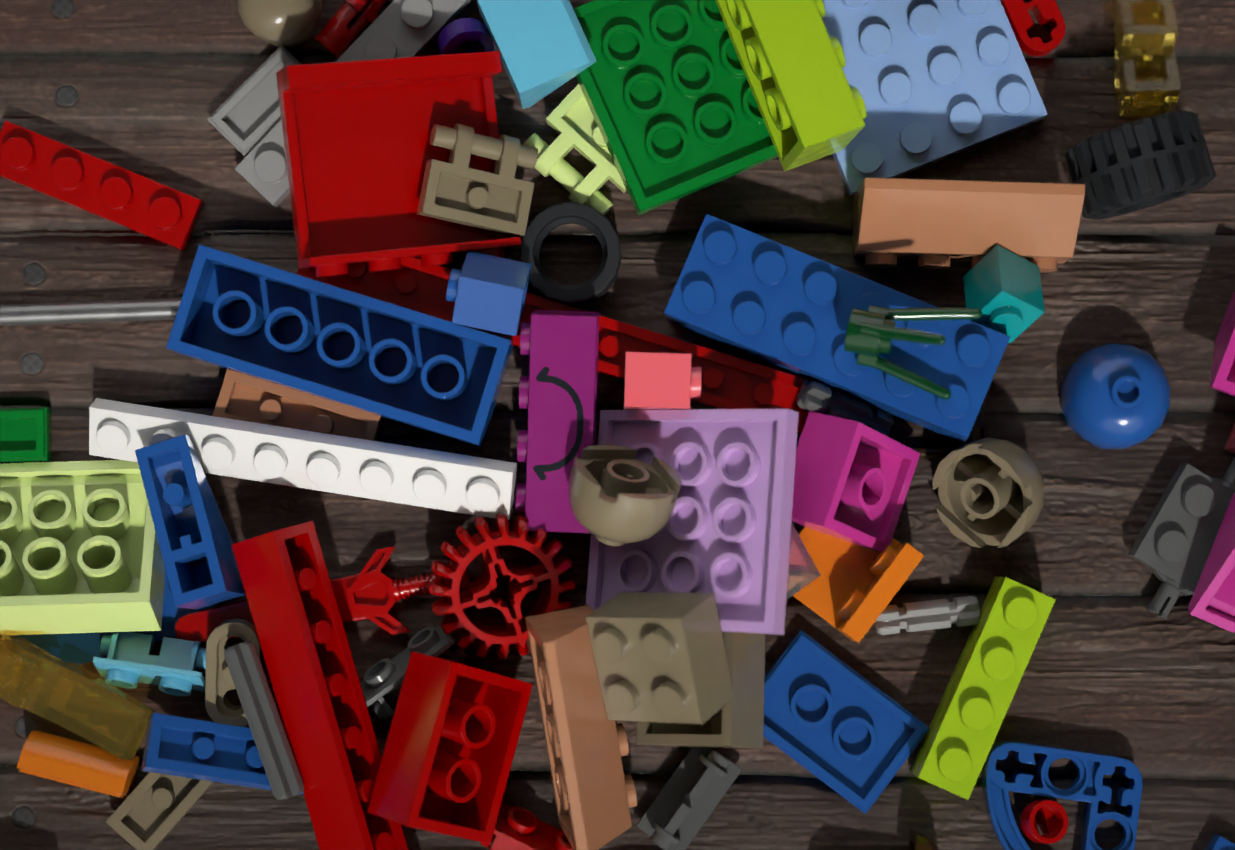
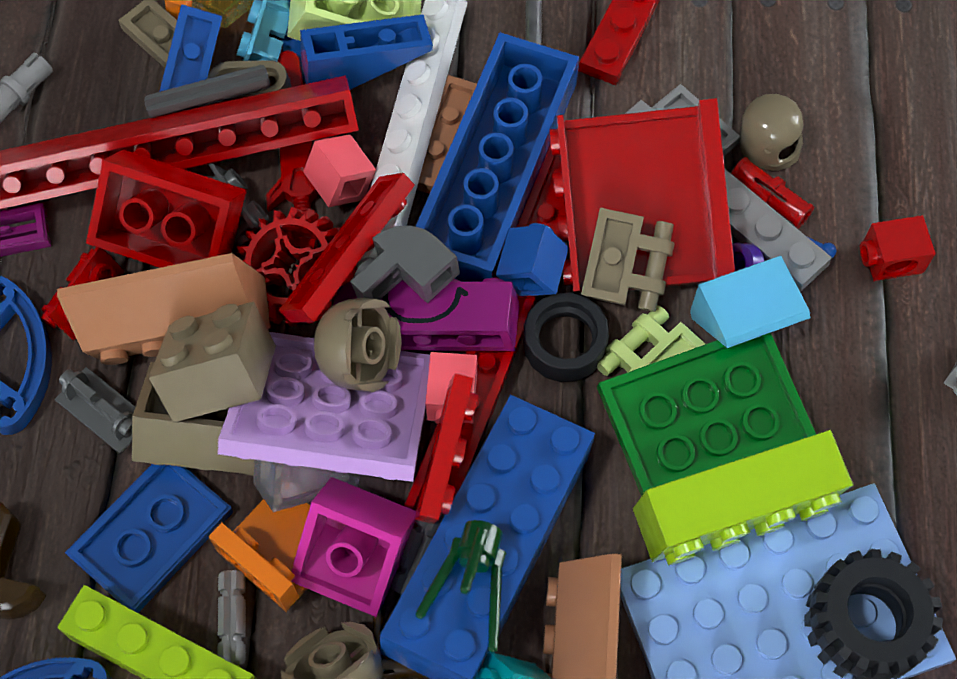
camera: 95 degrees right, 20 degrees down
none -> red plate [279,172,415,323]
none -> coral brick [303,134,376,208]
none -> dark grey brick [350,226,460,303]
none -> red plate [415,373,478,524]

